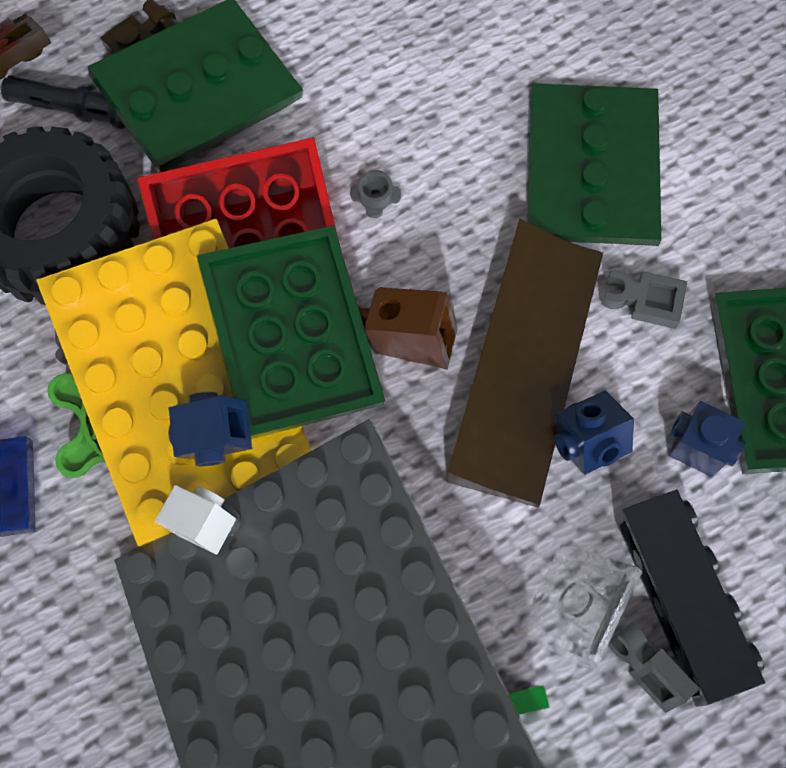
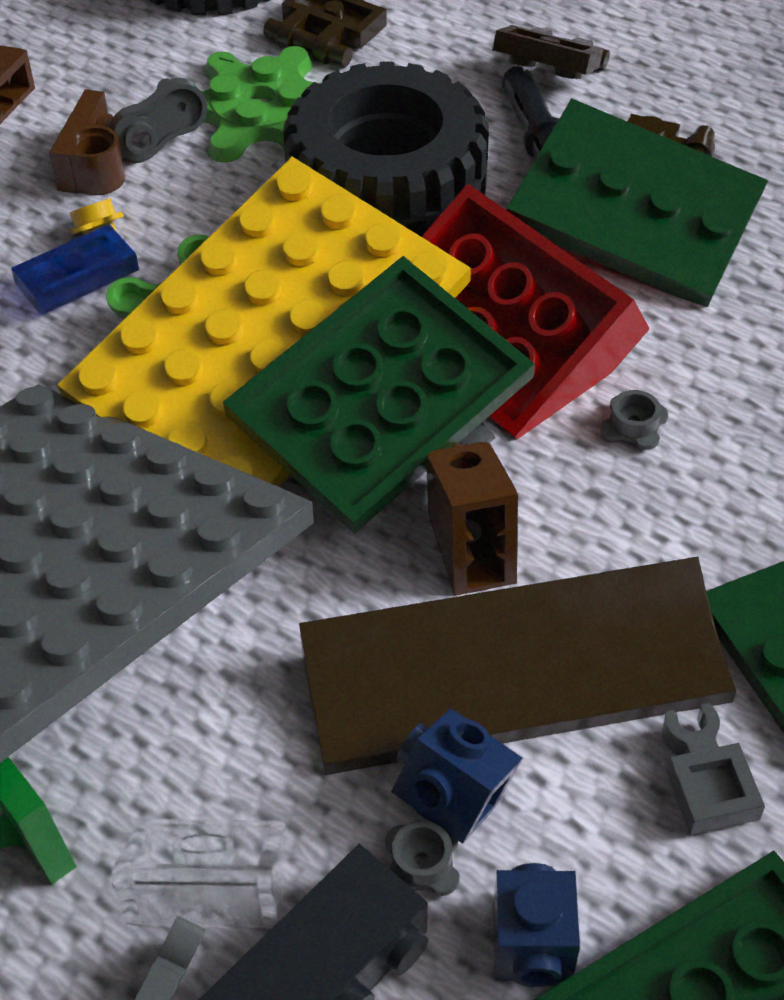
camera: 60 degrees right, 20 degrees down
white plate [155,485,236,555] -> none
dark blue brick [168,392,252,467] -> none
none -> dark grey plate [385,821,460,896]

